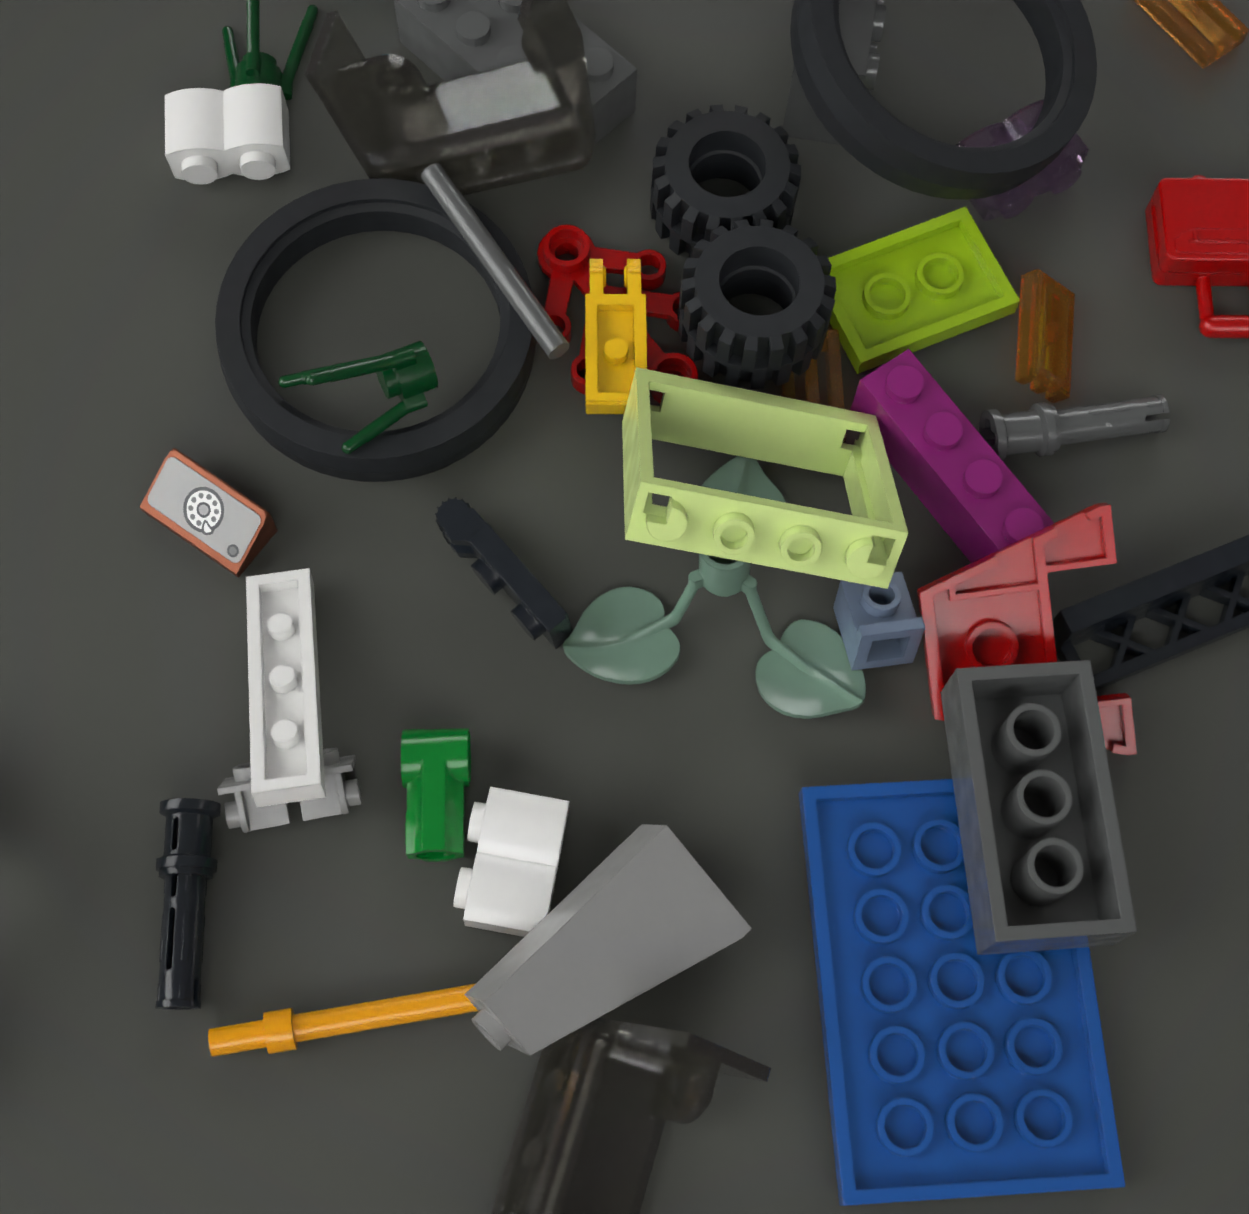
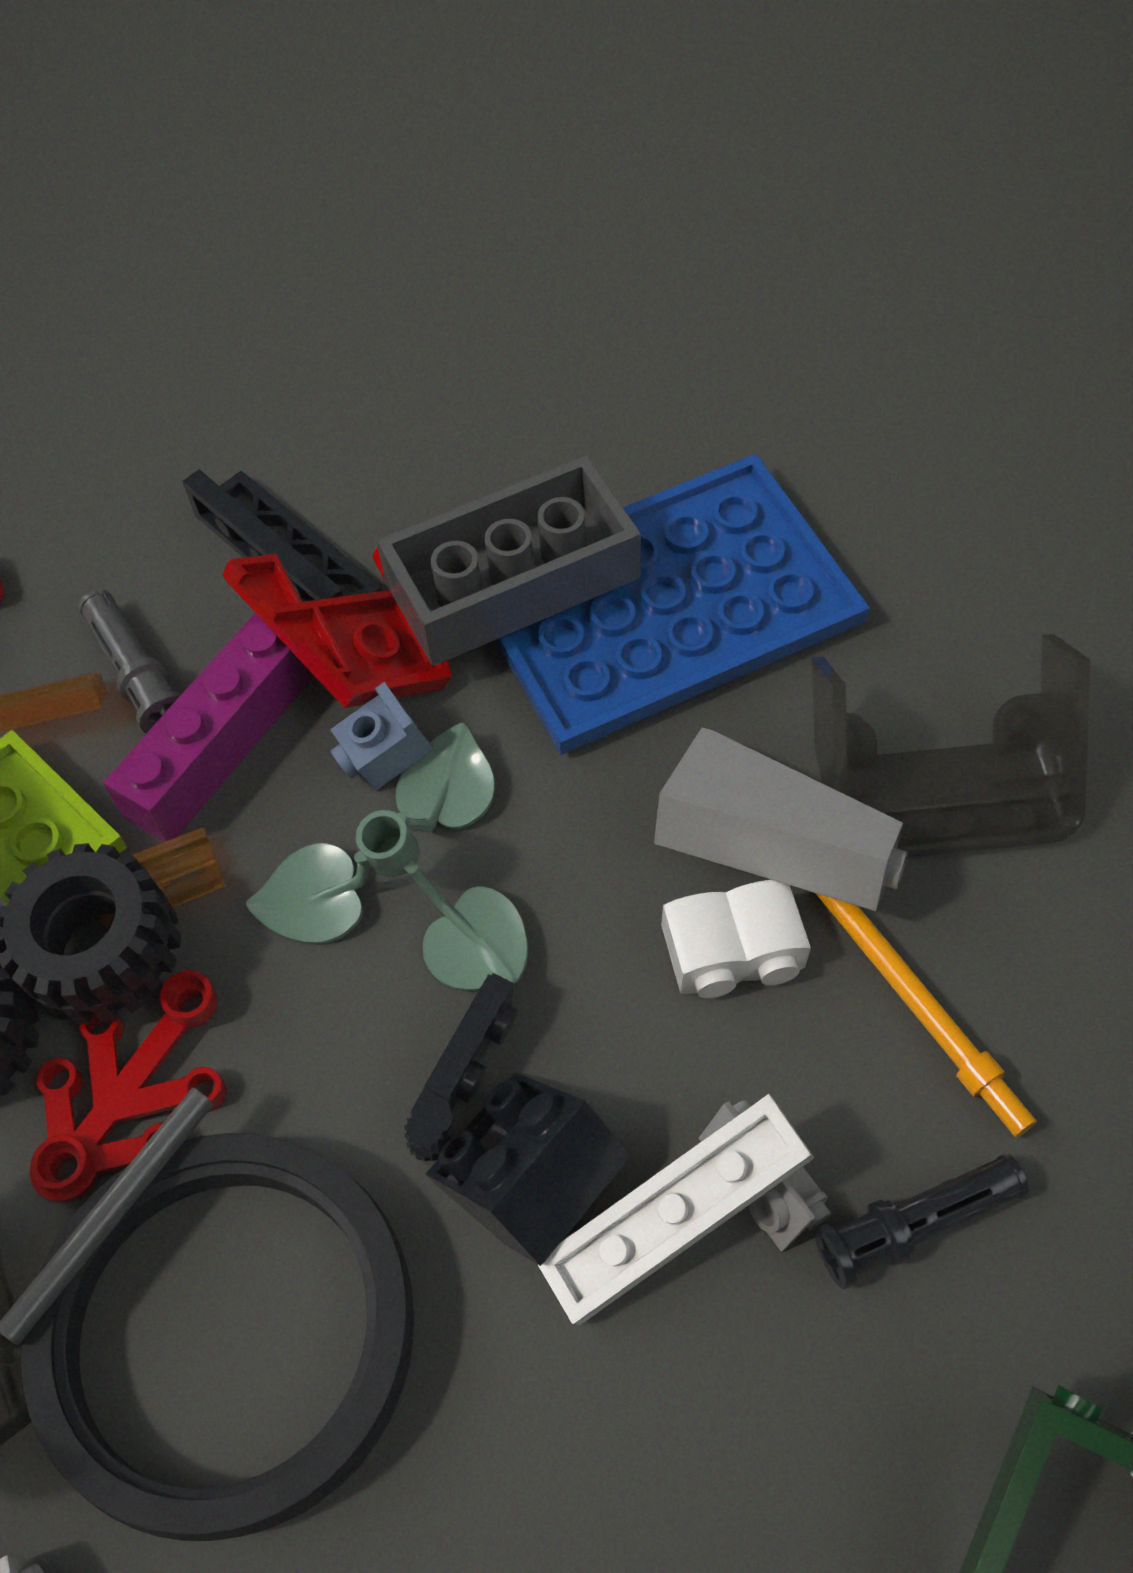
camera: 105 degrees left, 10 degrees down
slope [140,448,278,577] -> none
dark green plant [278,341,438,454] -> none
green piece [401,728,471,862] -> none
yellow hinge [585,259,647,414] -> none
yellowish green window [622,367,908,589] -> none
none -> black slope [425,1073,632,1266]

